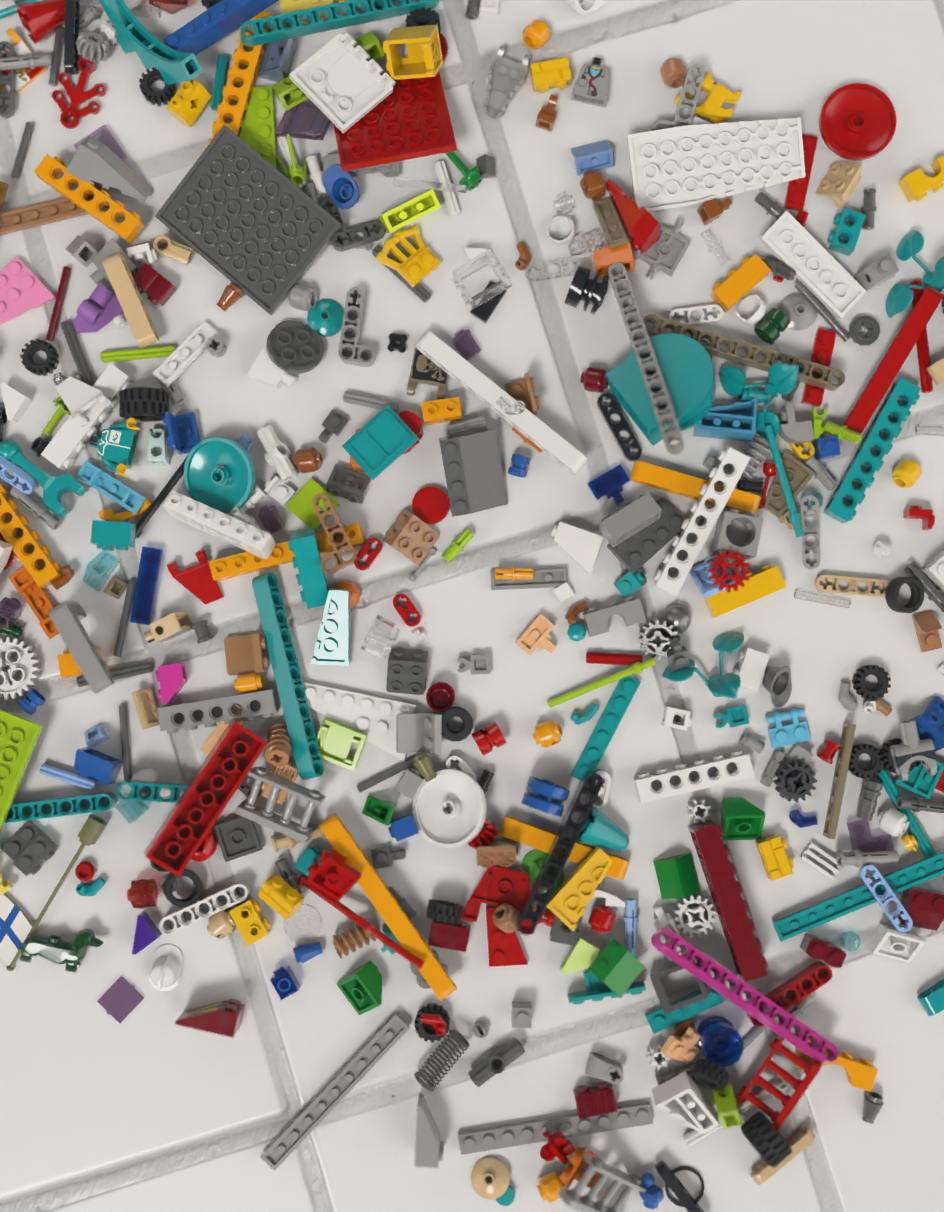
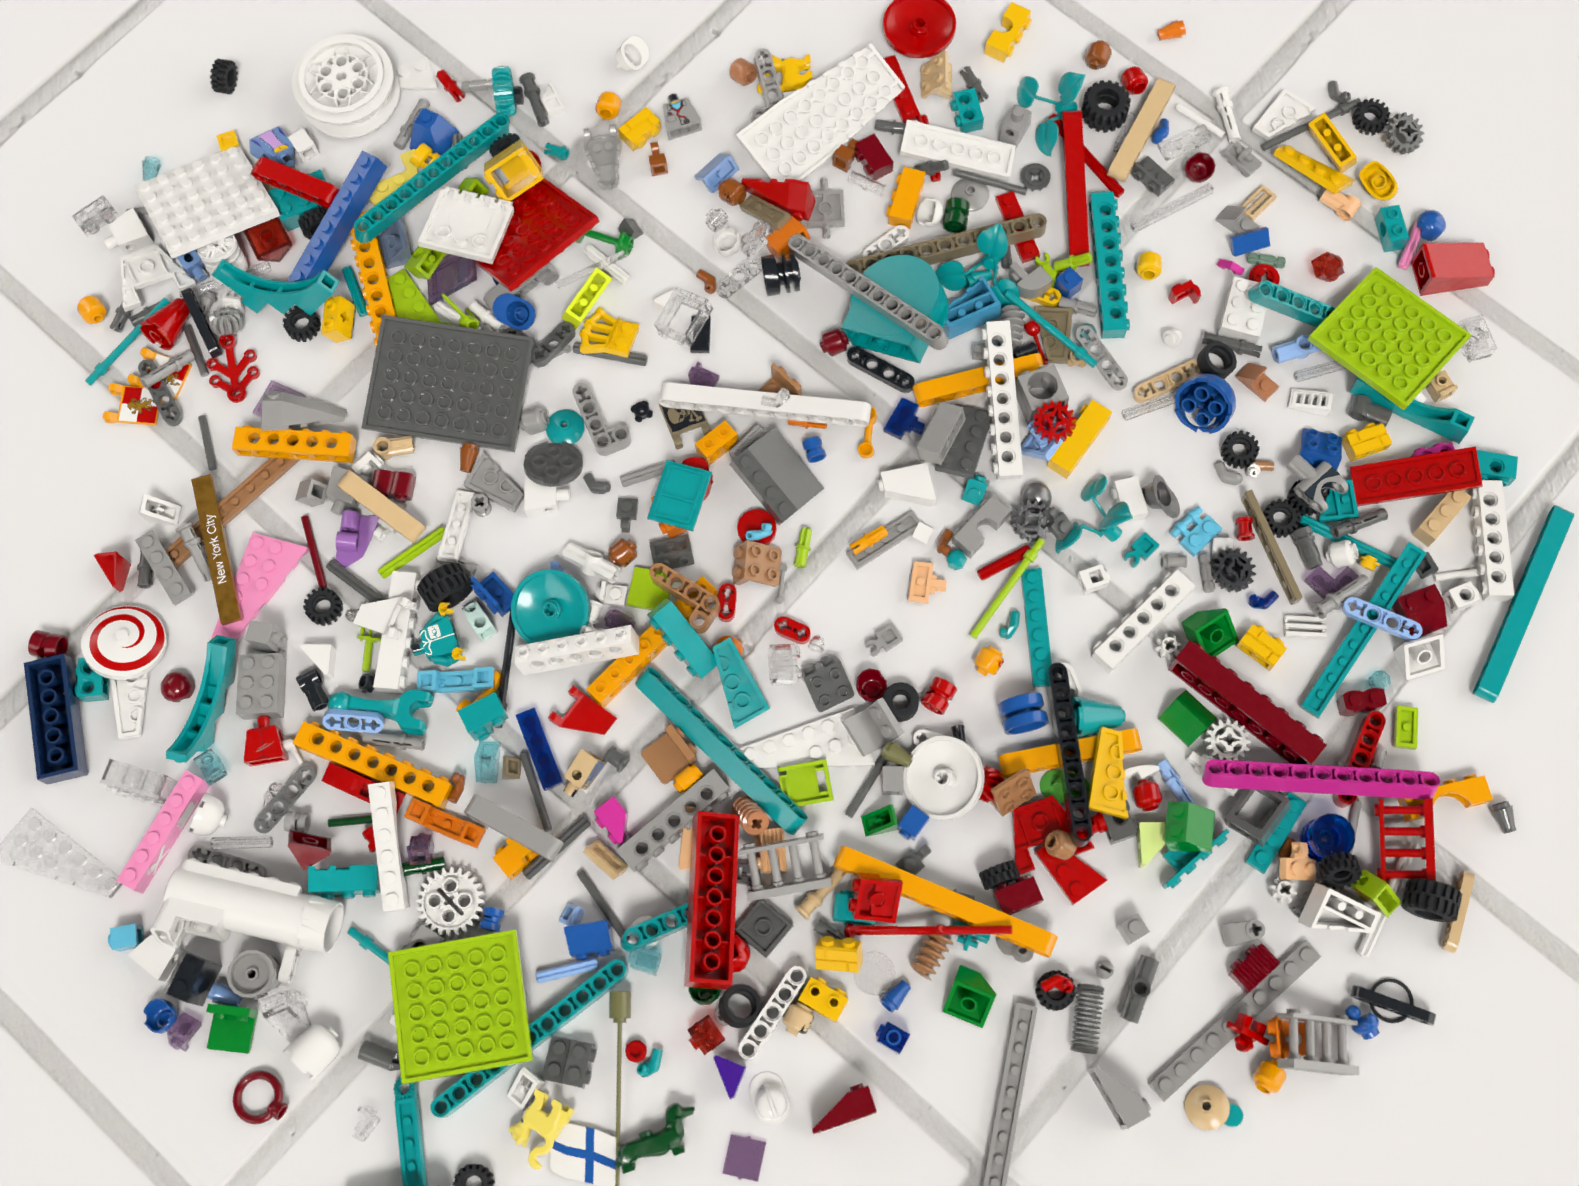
camera: 25 degrees left, 15 degrees down
none -> light grey wing [463,452,524,513]
none -> teal pin [544,143,569,161]
none -> dark grey arm [583,473,611,494]
none -> medium azure arm [745,523,773,541]
none -> dark red brick [855,134,893,181]
none -> light orange bar [858,407,877,459]
none -> blue cylinder [1175,373,1236,434]
none -> lime plate [1394,705,1418,750]

